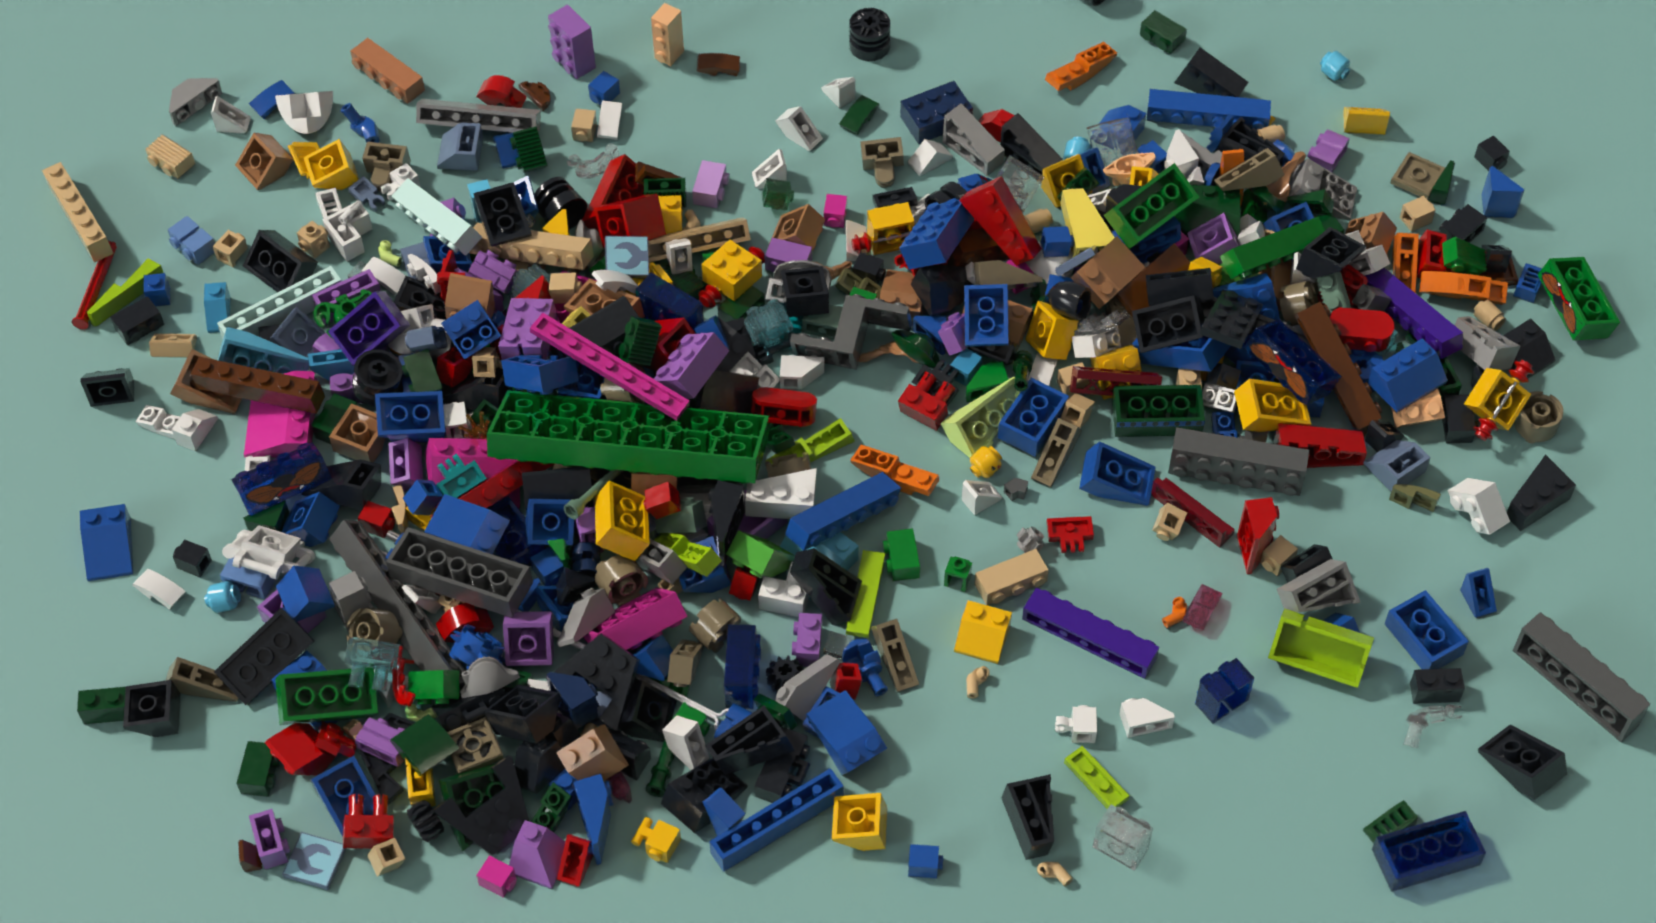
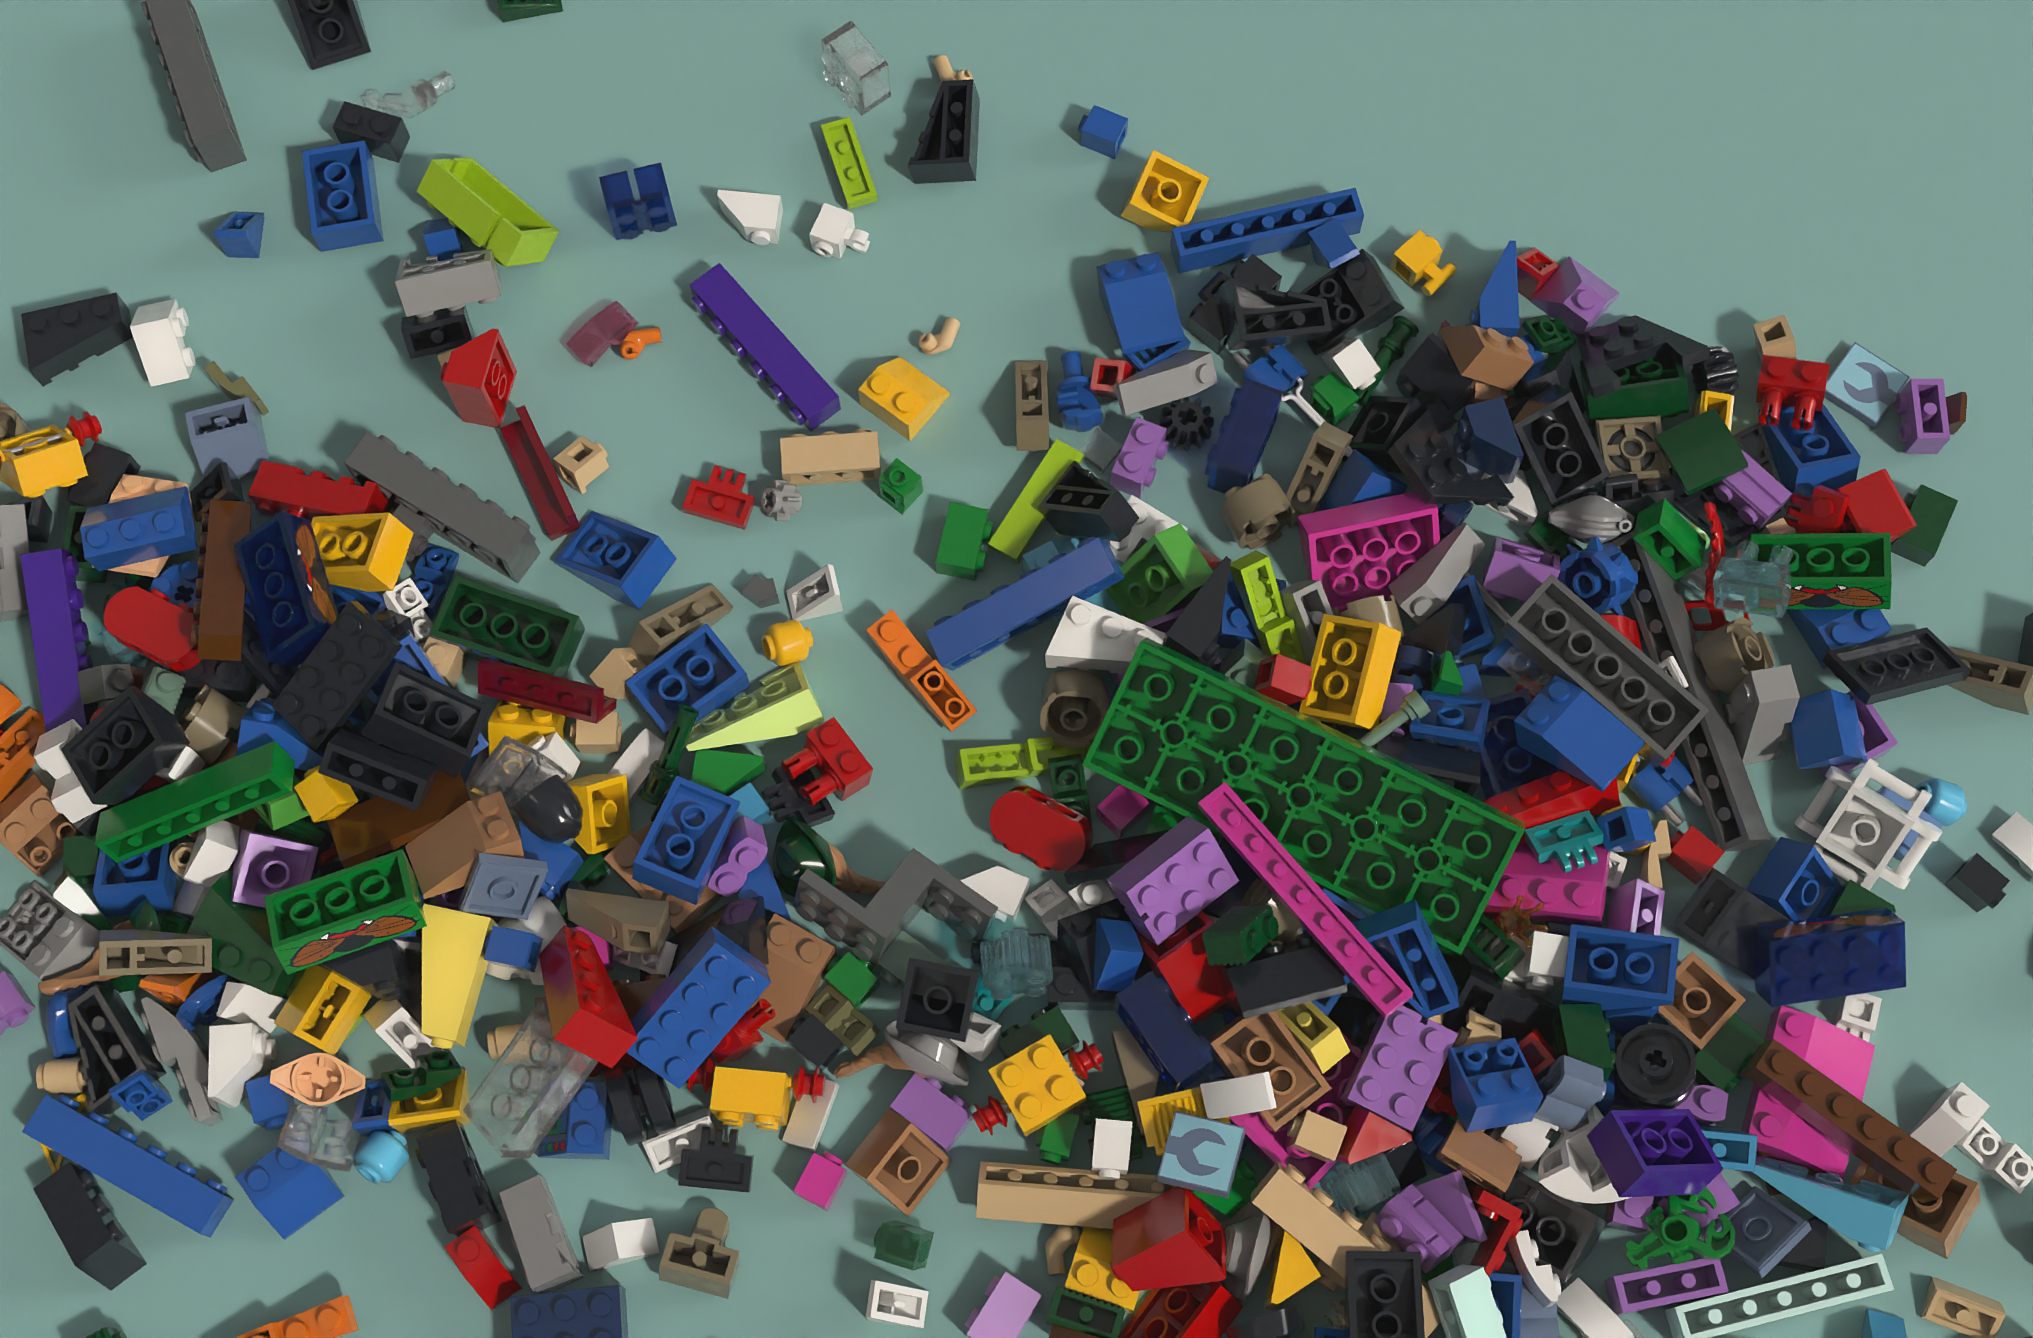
camera: 160 degrees left, 15 degrees up
dark pink brick [476,856,517,898] -> none
dark green plate [753,694,797,730] -> none

